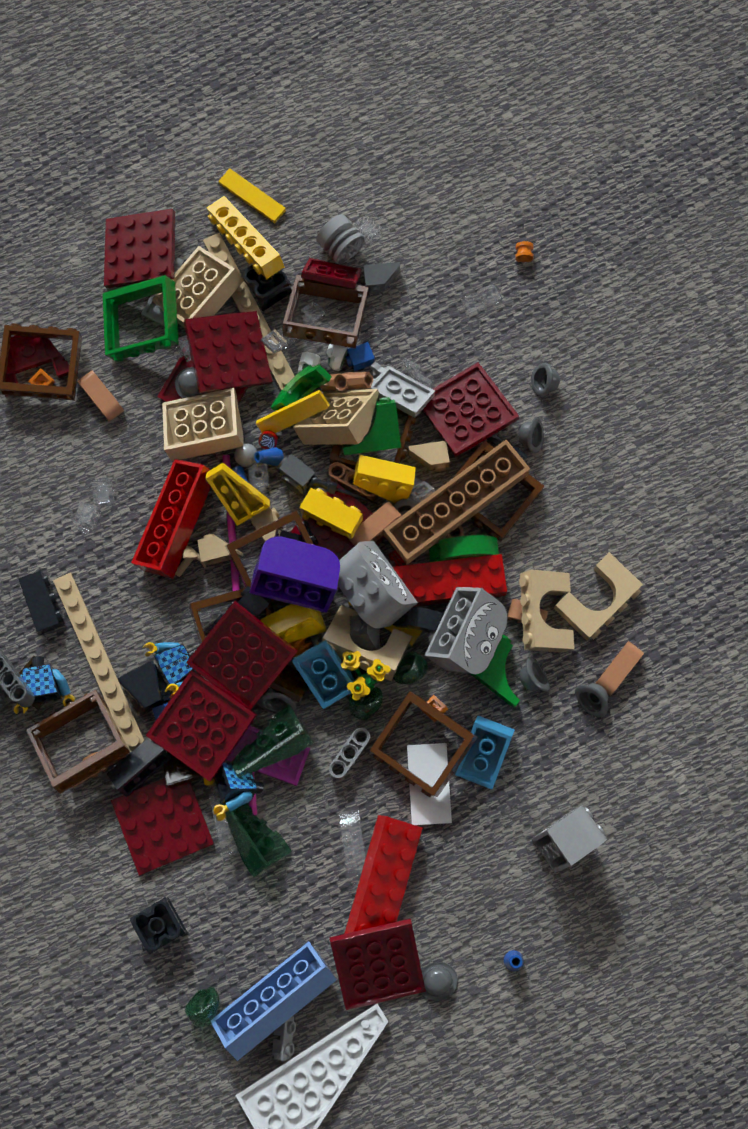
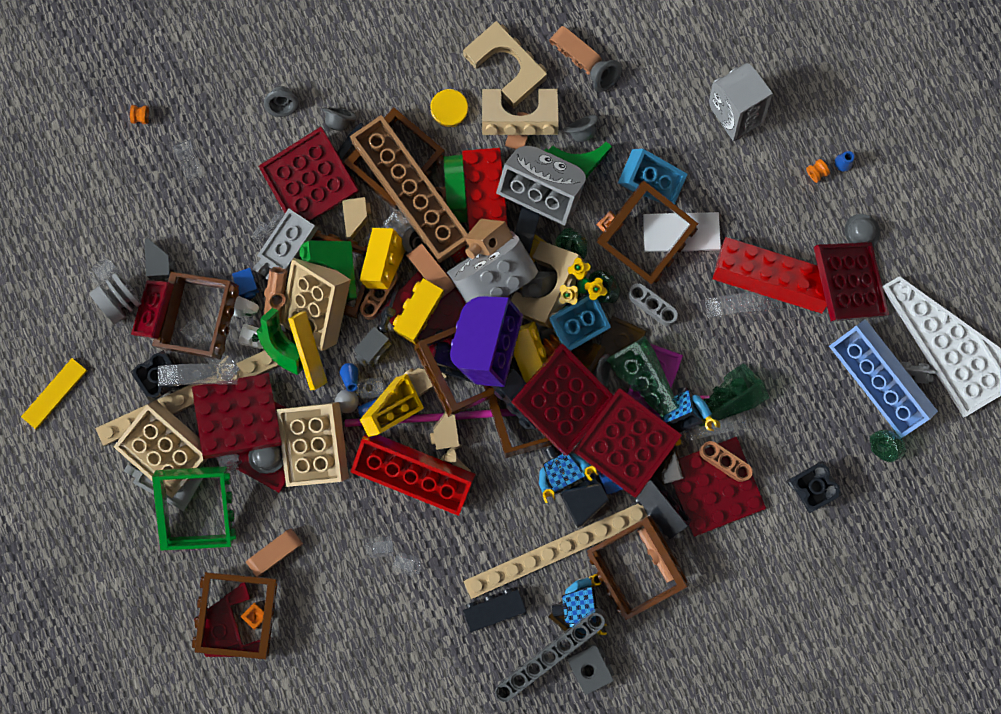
camera: 90 degrees left, 5 degrees up
dark red plate [104,209,175,288] -> none
yellow brick [206,196,285,279] -> none
tile [259,430,278,450] -> none
none -> clear slope [158,364,238,386]
none -> yellow tile [431,89,468,127]
none -> medium nougat torso [465,219,513,259]
none -> dark brown tile [599,316,647,366]
none -> nougat beam [700,441,752,482]
none -> orange wheel [806,159,830,183]

